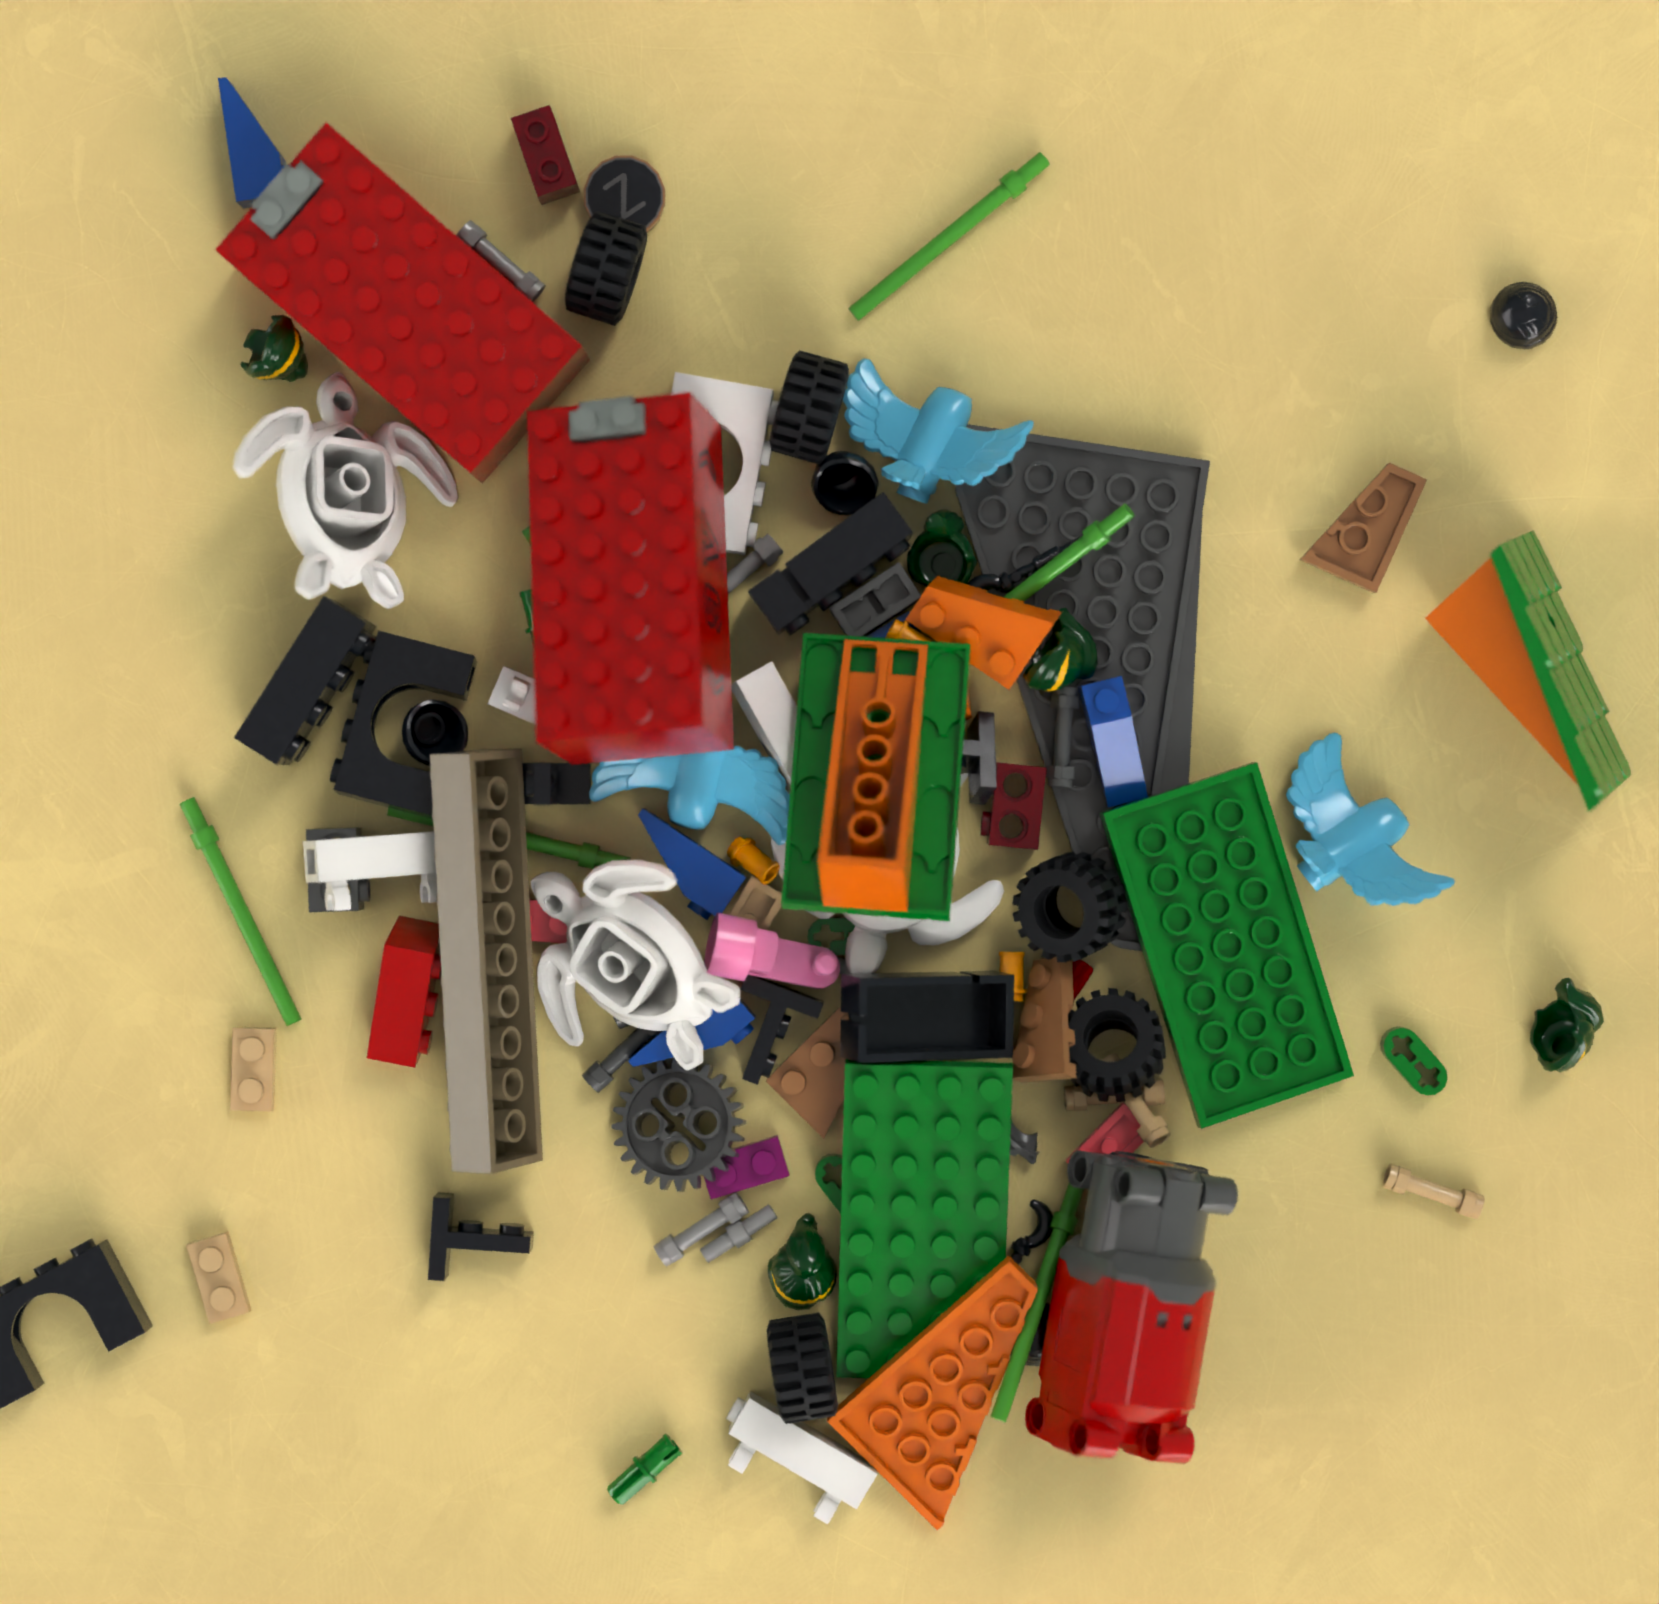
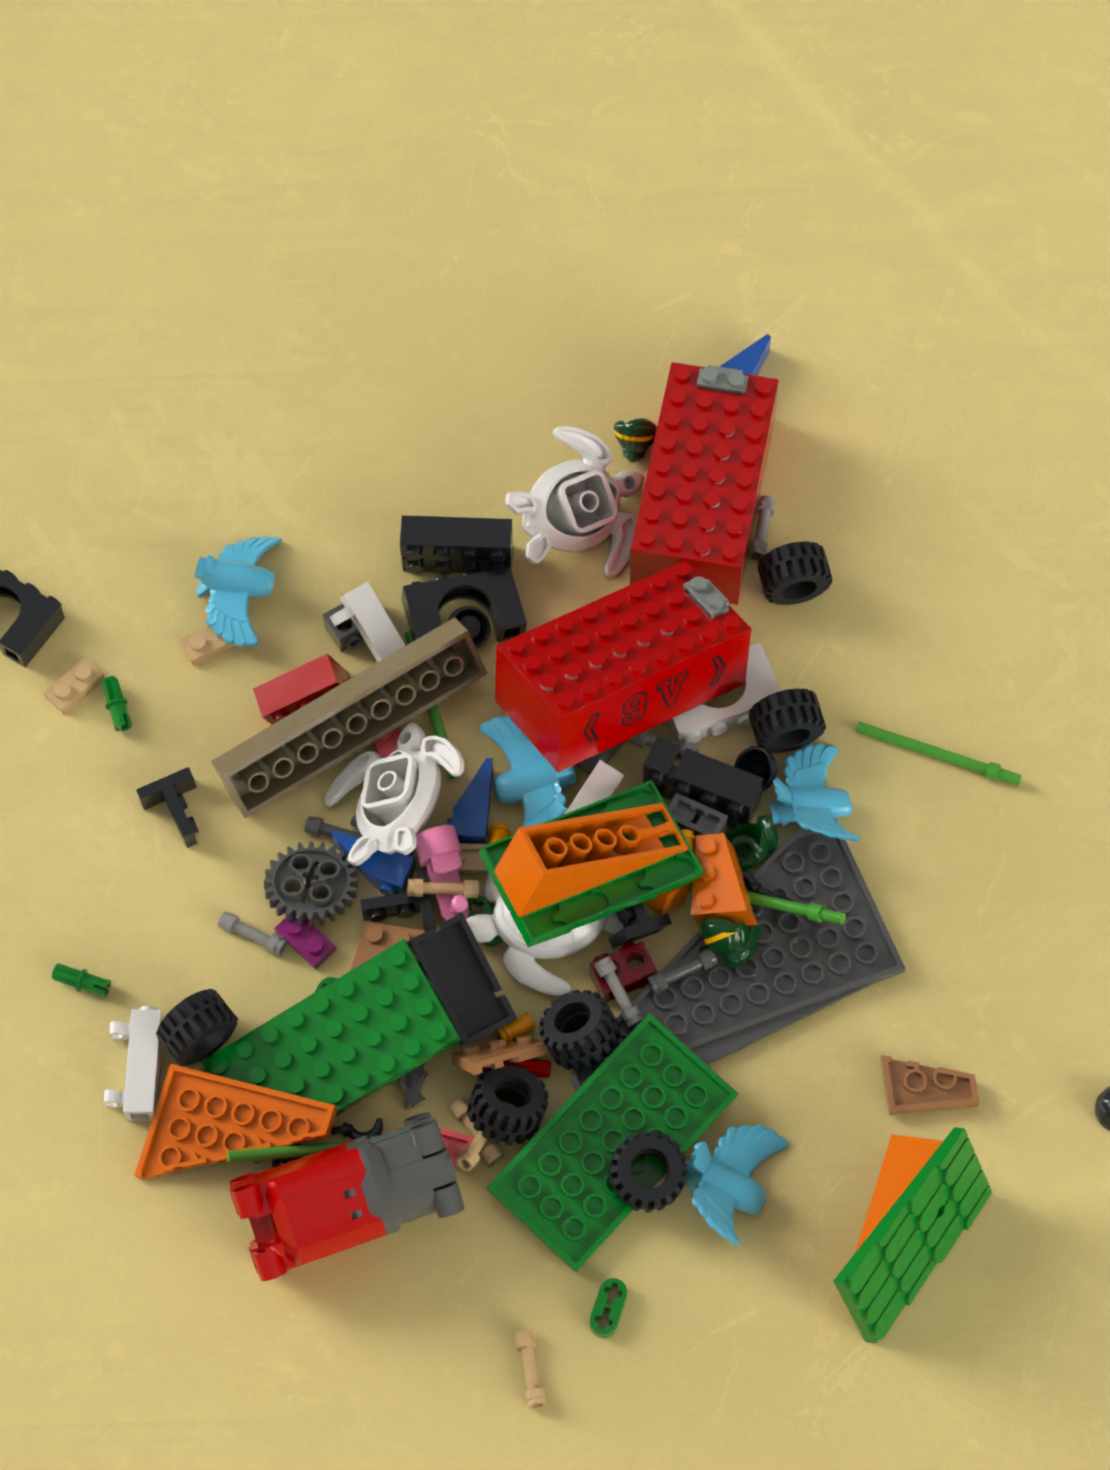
camera: 60 degrees right, 25 degrees down
bright green bar [180,797,301,1026] -> none
dark red brick [511,105,580,205] -> none
black bracket [522,763,591,805] -> none
black tile [584,156,665,233] -> none
light grey bar [700,1204,778,1263] -> none
dark green hair [768,1213,837,1310] -> none
blue slope [1077,676,1148,807] -> none
dark green hair [1530,978,1604,1073] -> none
none -> green axle [102,676,132,732]
none -> medium azure animal [194,536,282,647]
none -> tan bar [407,879,479,898]
none -> light grey bar [594,956,644,1027]
none -> black tyre [609,1130,688,1213]

